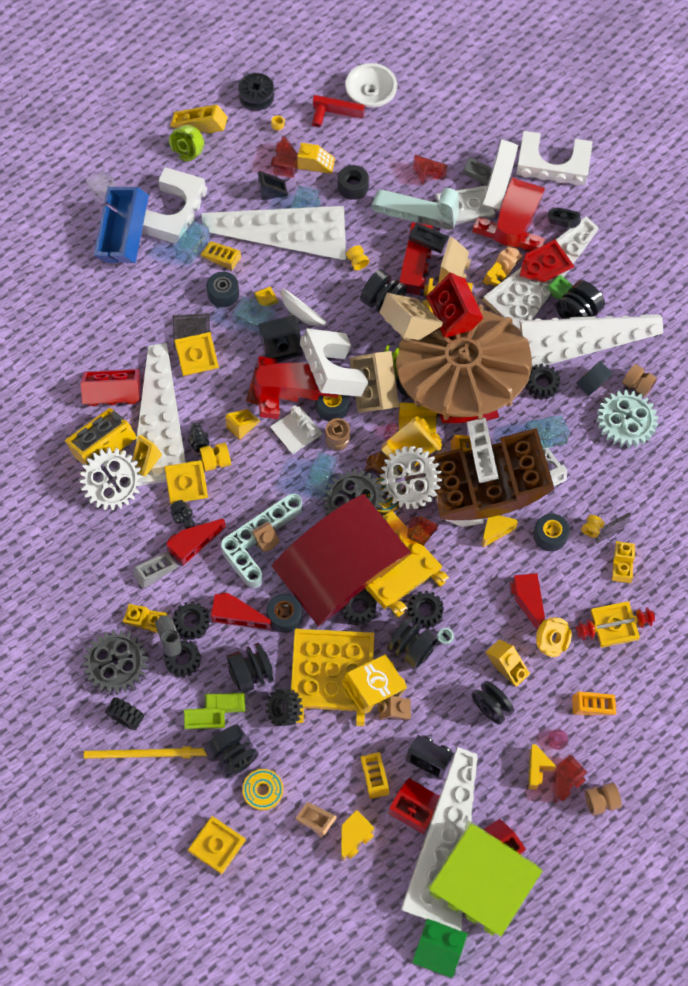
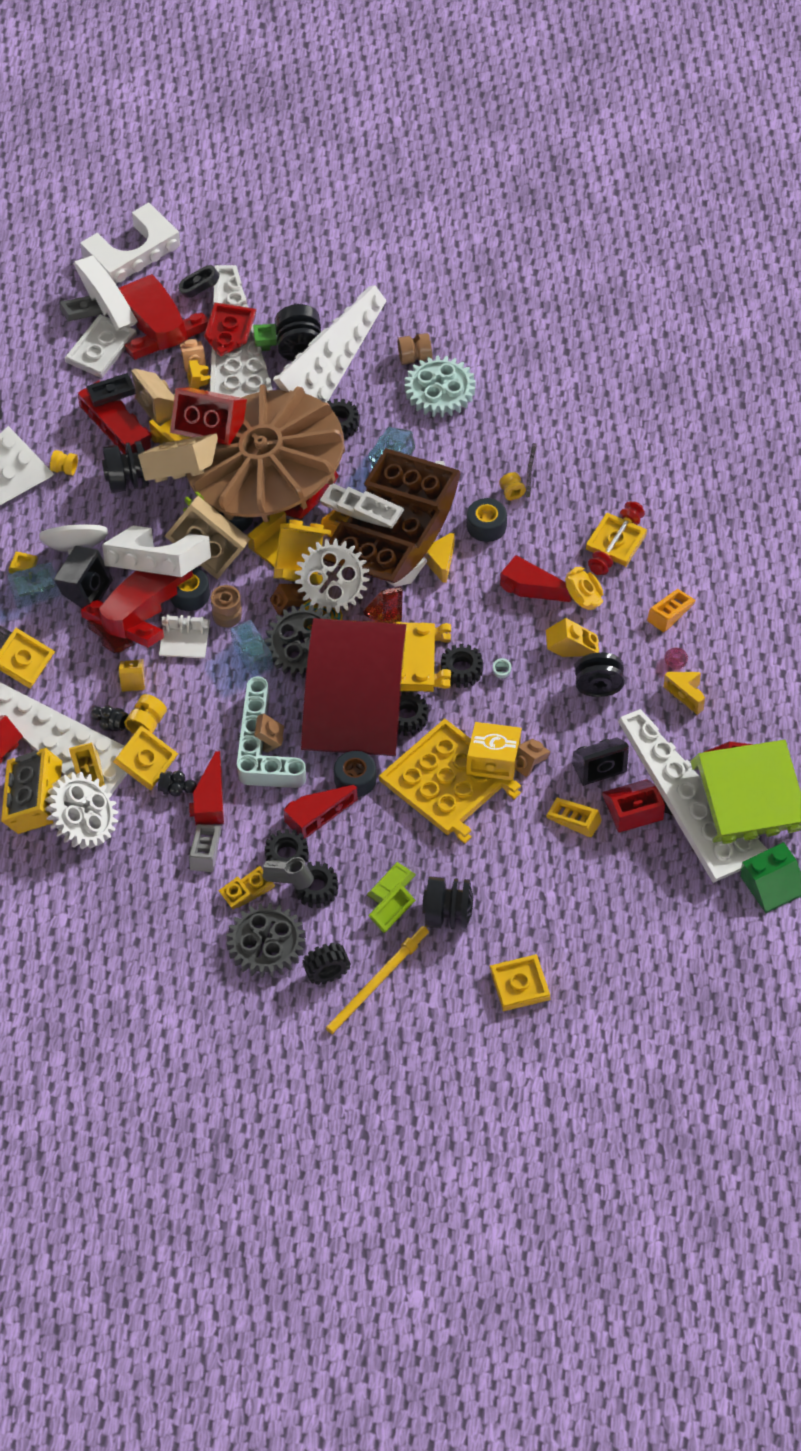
camera: 45 degrees left, 10 degrees down
black wheel [226,642,274,694] -> none
yellow tile [243,769,283,811] -> none
black tyre [265,689,303,726] -> none
light nougat slope [295,802,337,838] -> none
yellow slope [341,810,374,861] -> none
light aqua beam [371,188,459,230] -> none
clear pink arm [383,423,399,442] -> none
black wheel [387,616,439,670] -> none
clear red slope [413,155,448,186] -> none
clear red slope [553,754,588,804] -> none
black wheel [576,361,612,396] -> none
medium nougat wheel [585,782,622,816] -> none
yellow slope [612,541,635,583] -> none

